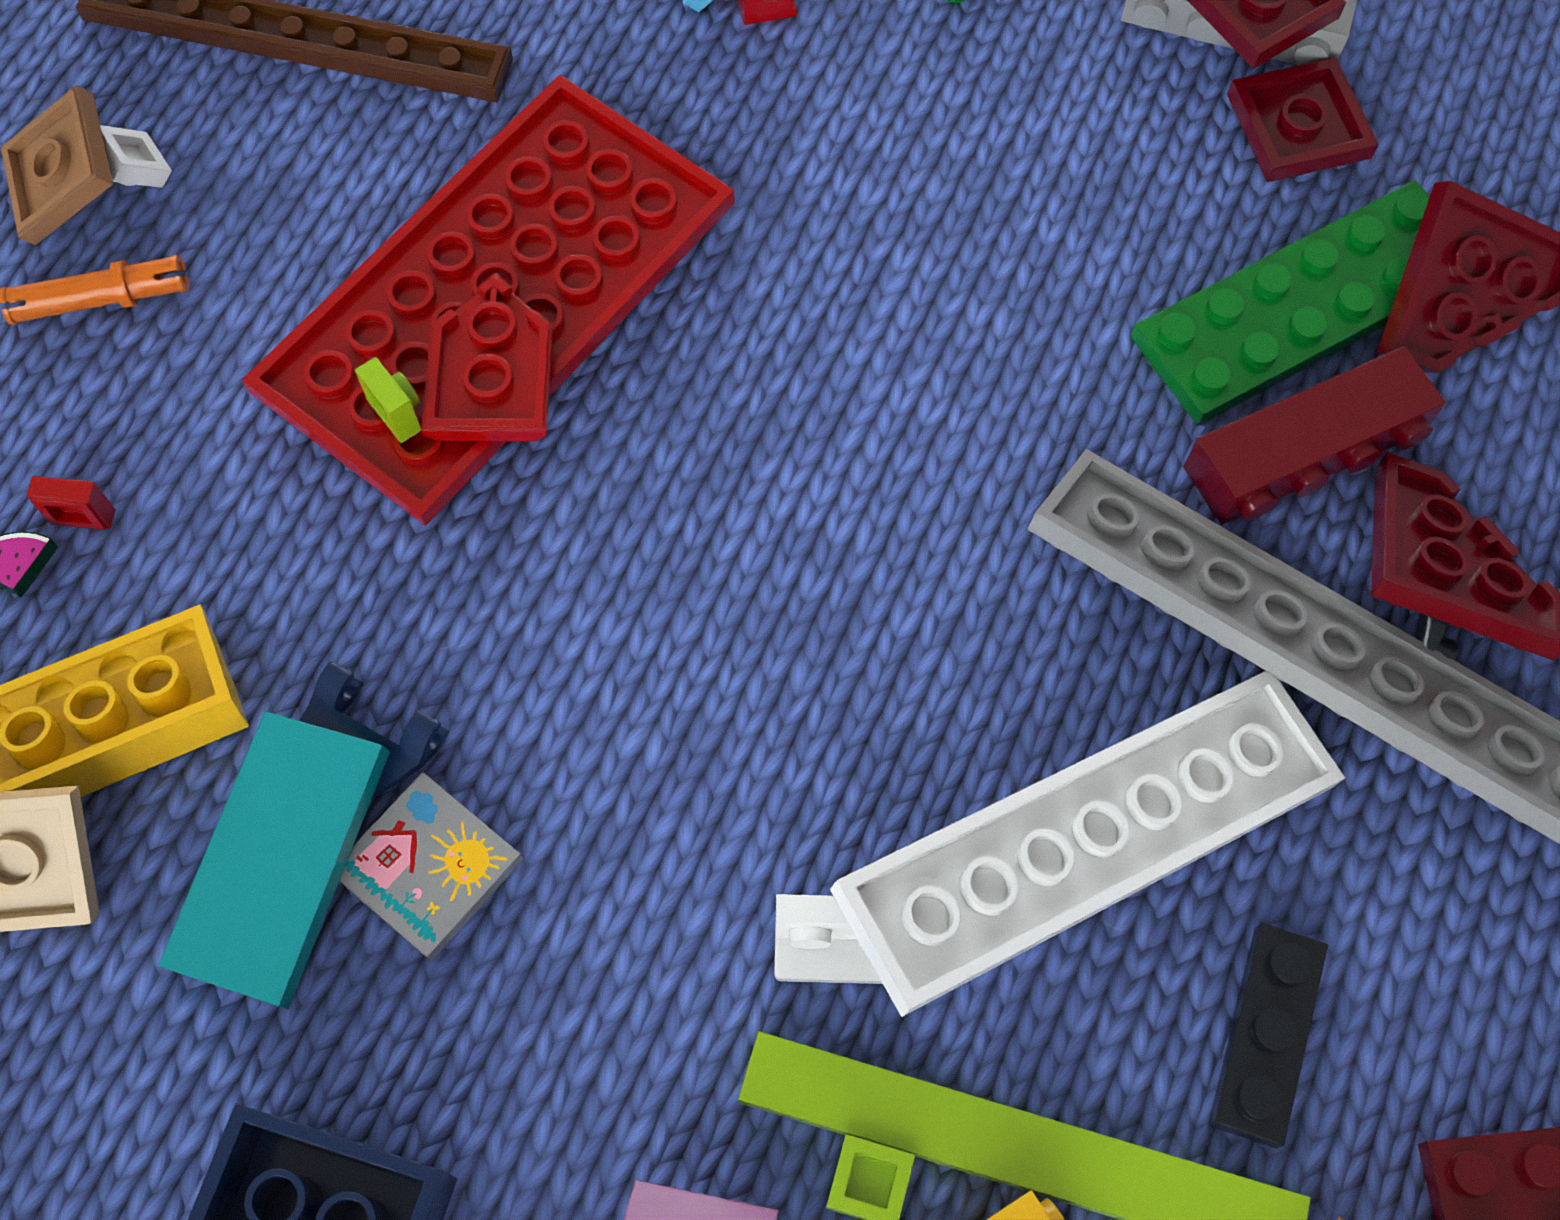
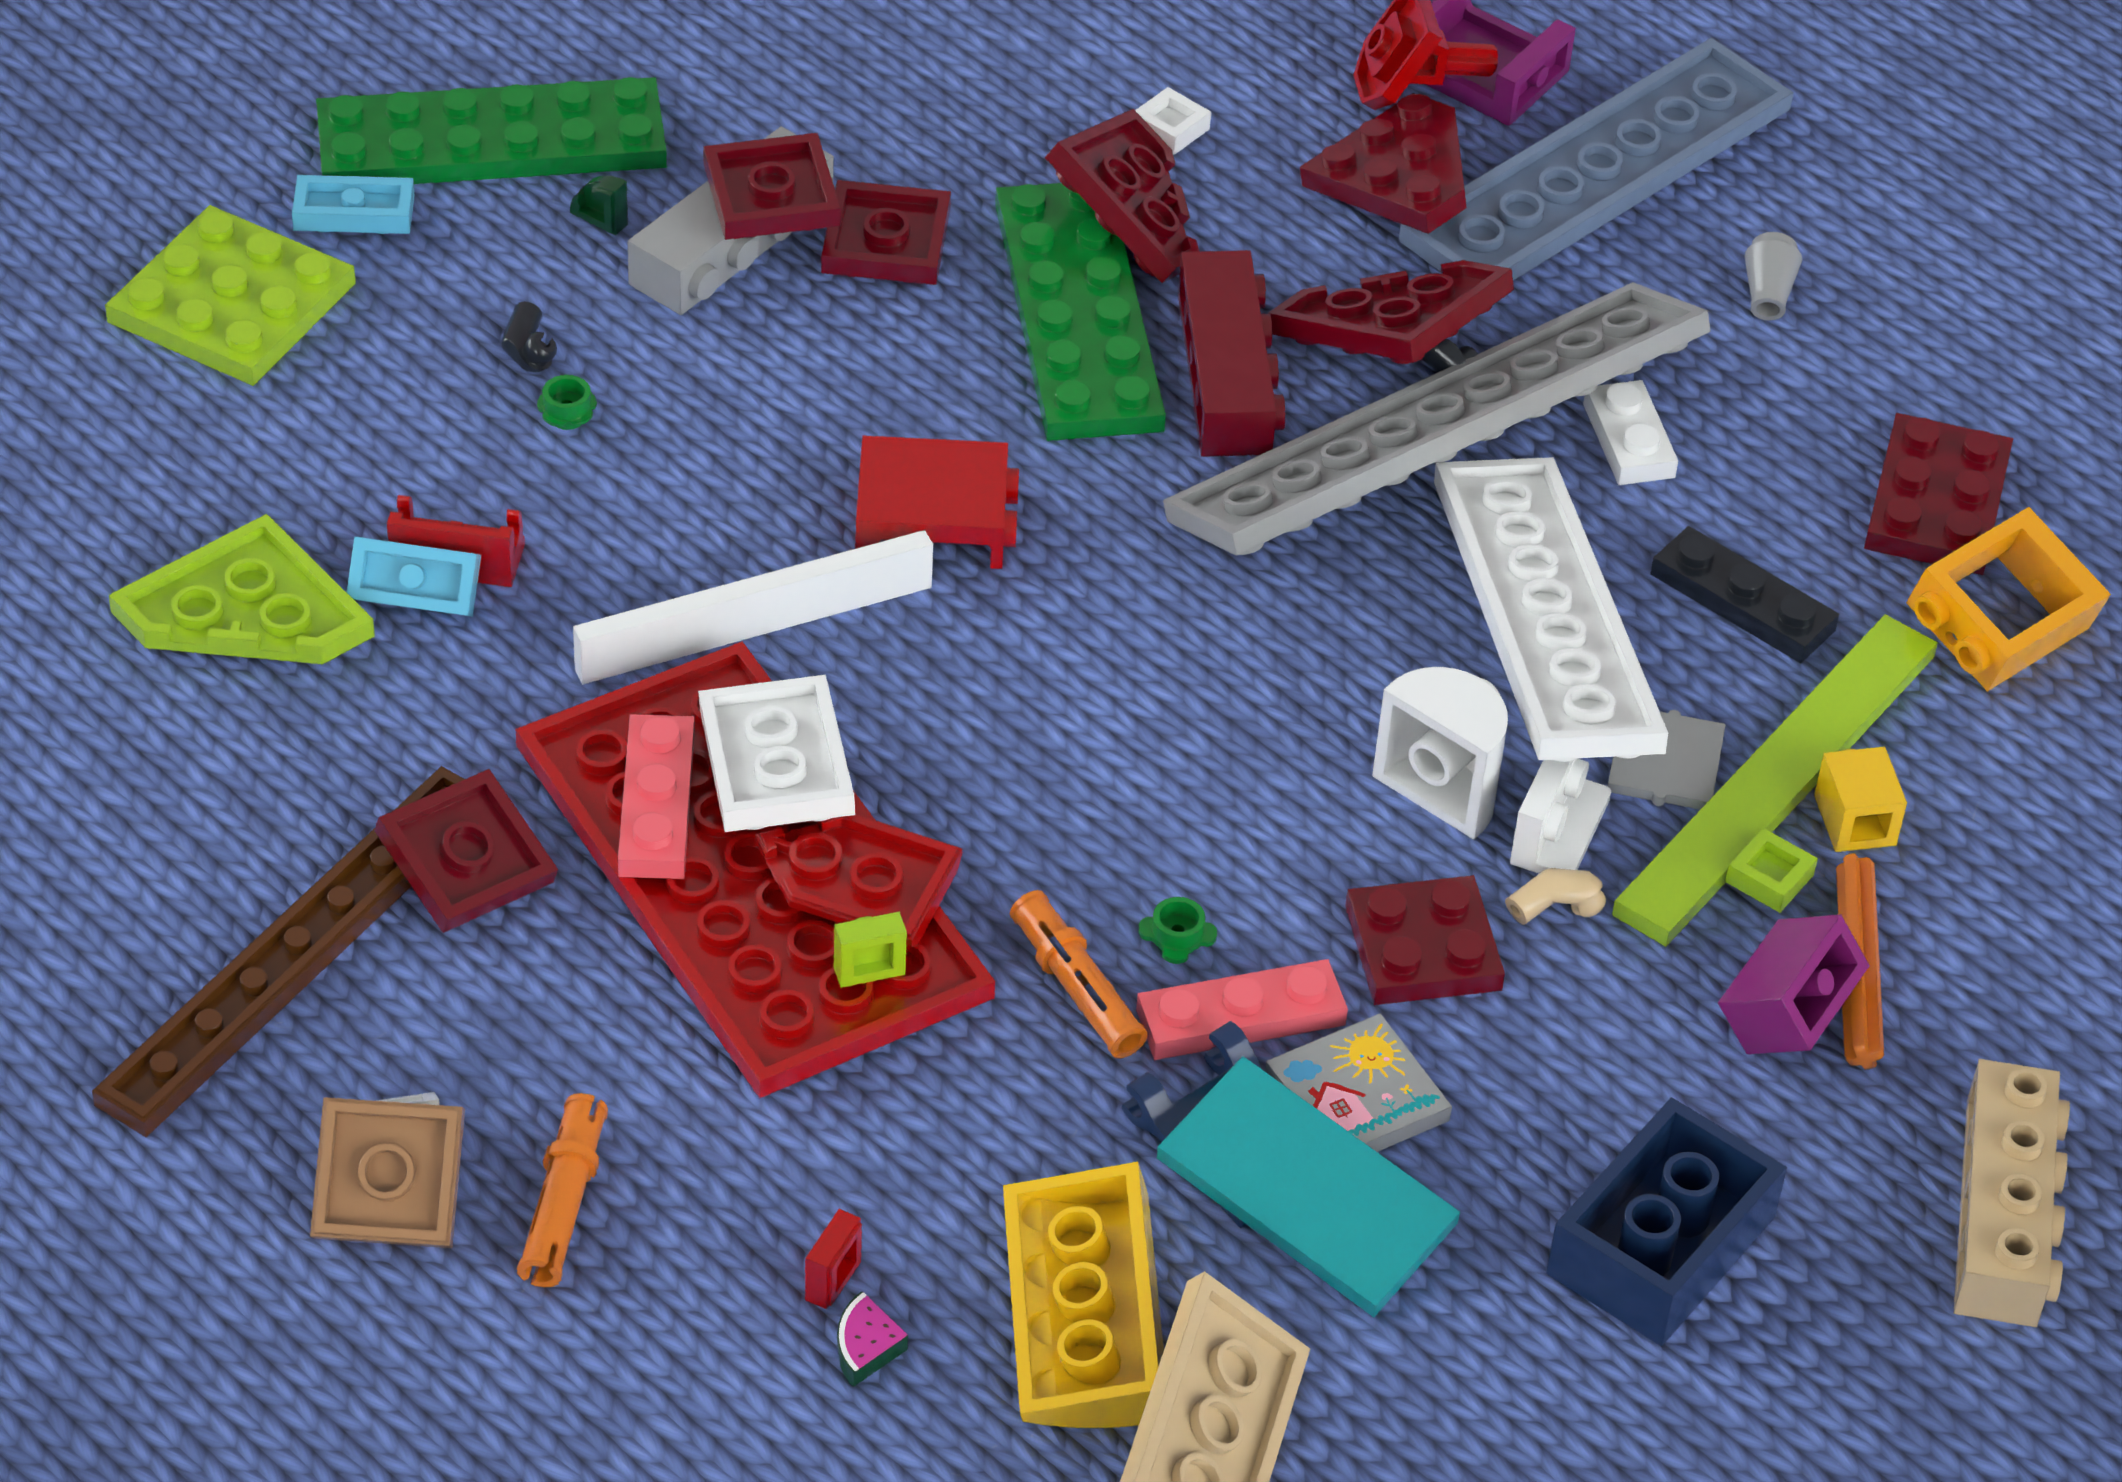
camera: 70 degrees left, 20 degrees down
none -> dark red plate [374,769,558,933]
none -> white tile [573,530,933,685]
none -> coral plate [618,714,695,879]
none -> white plate [698,675,855,832]
none -> red panel [855,435,1019,569]
none -> orange pin [1009,890,1148,1059]
none -> coral plate [1136,959,1348,1060]
none -> green plate [1138,897,1217,964]
none -> dark red plate [1345,875,1505,1005]
none -> white brick [1372,667,1508,840]
none -> tan arm [1505,868,1606,925]
none -> white plate [1583,380,1678,486]
none -> light grey piece [1608,710,1726,809]

